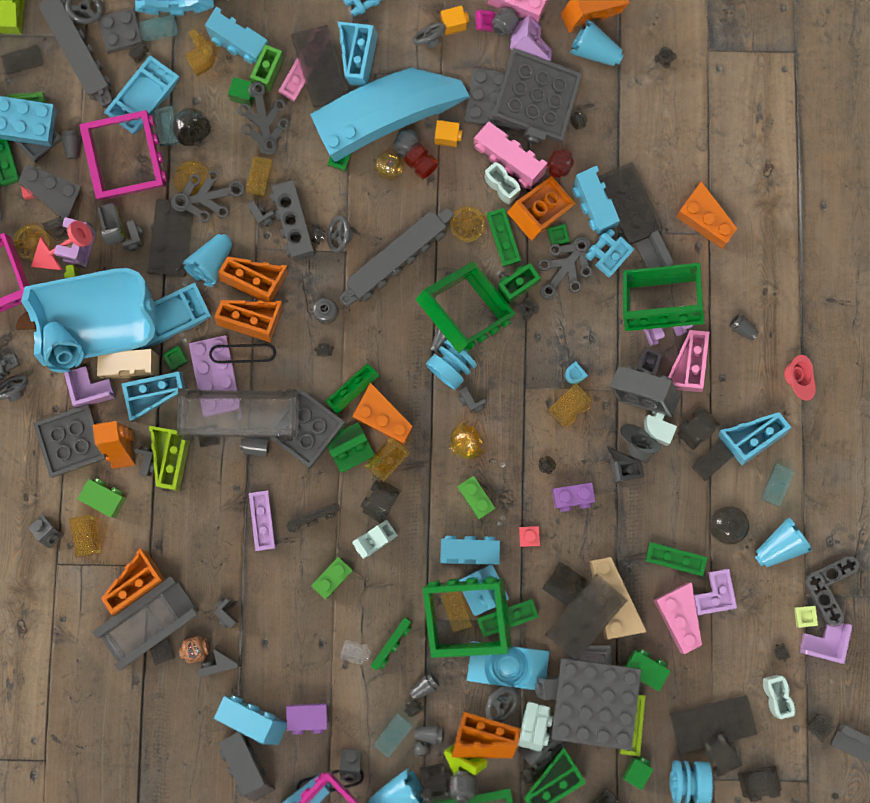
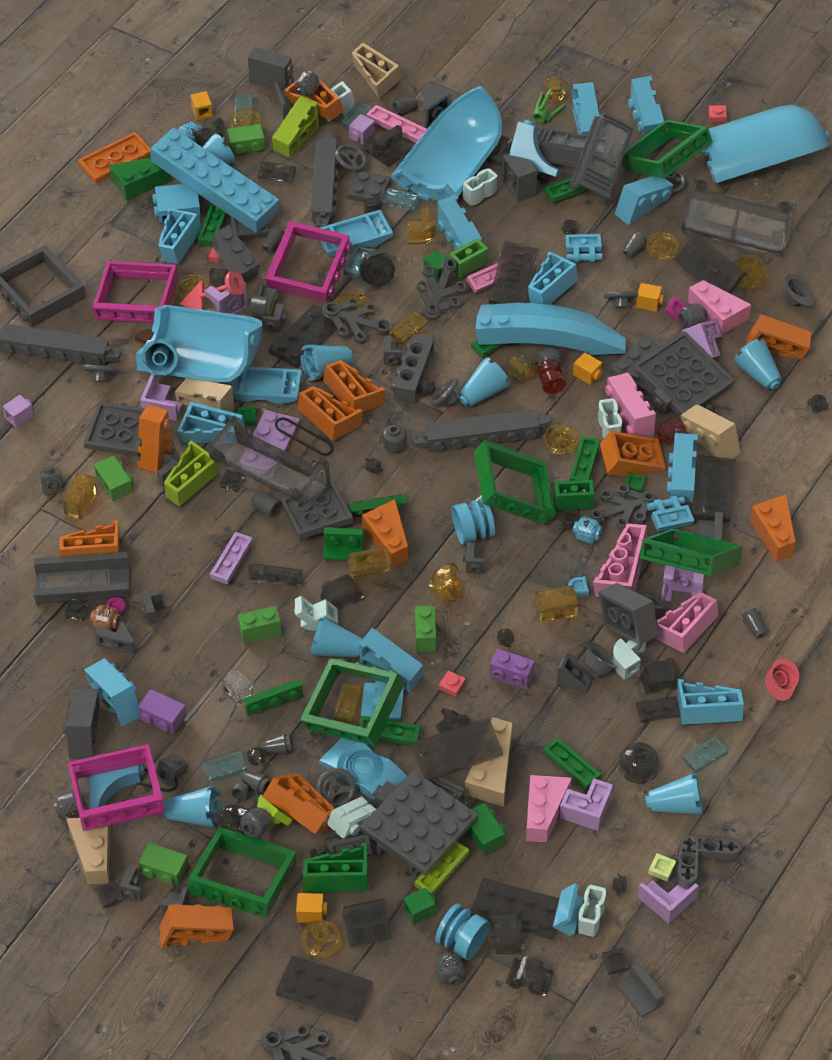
camera: 30 degrees right, 30 degrees down
none -> dark pink tile [106,597,126,615]
none -> medium azure cone [310,616,363,658]
none -> medium azure cone [459,357,510,407]
none -> medium azure panel [553,883,583,936]
none -> medium azure head [573,517,602,544]
none -> bright pink wedge [593,523,648,597]
none -> tan wedge [681,404,740,465]

